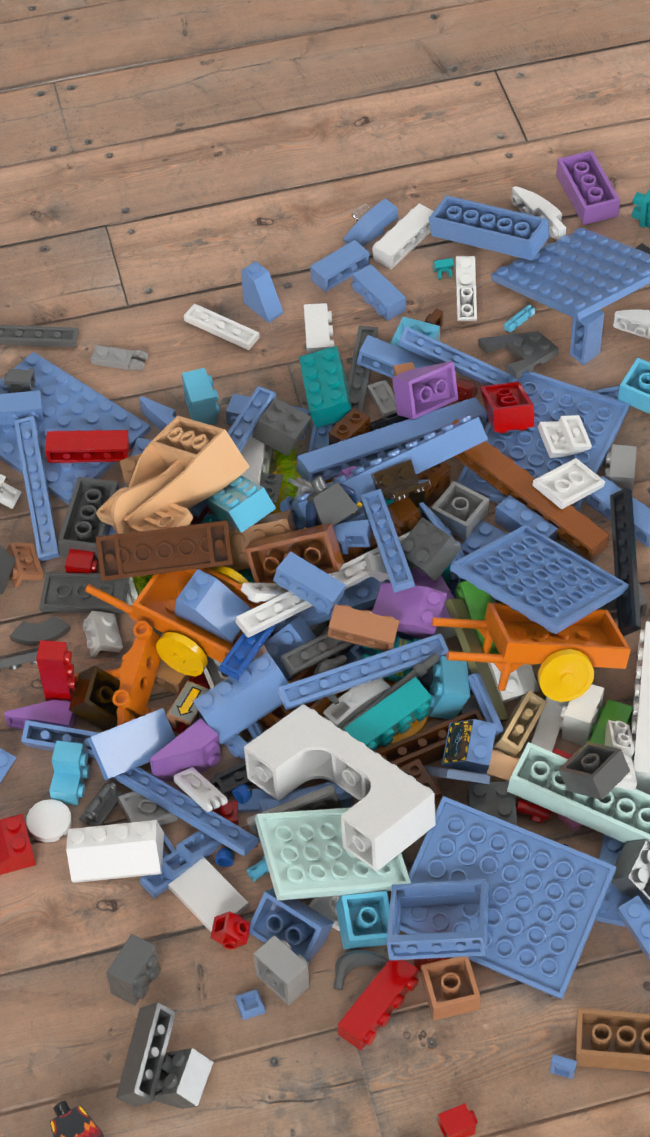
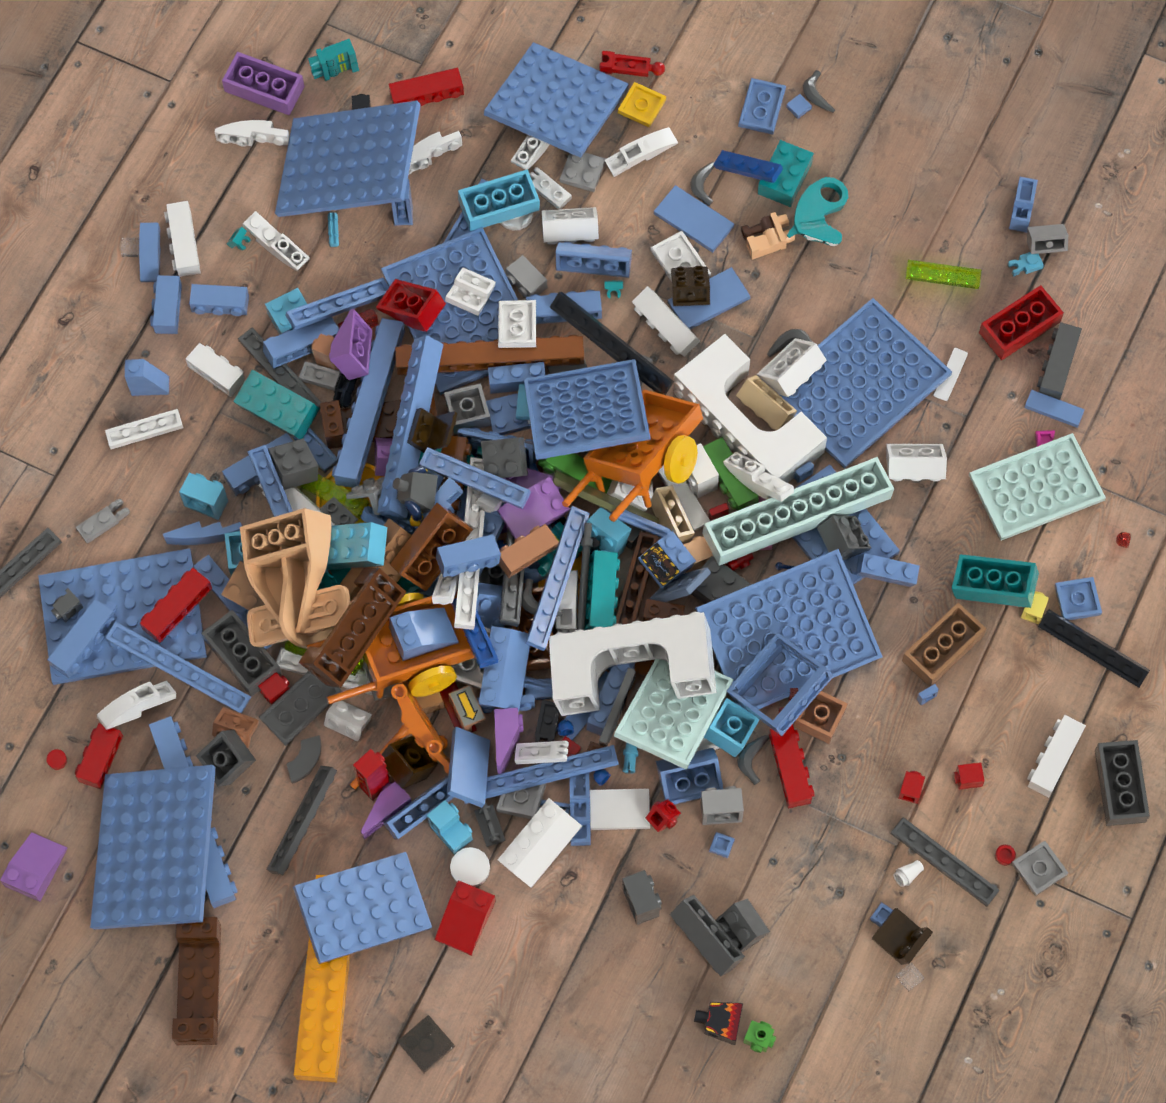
camera: 50 degrees left, 15 degrees up
reddish brown plate [425,308,443,327] -> none
medium blue brick [429,195,549,260] -> none
dark grey wing [478,331,558,379] -> none
dark grey brick [559,741,630,800] -> none

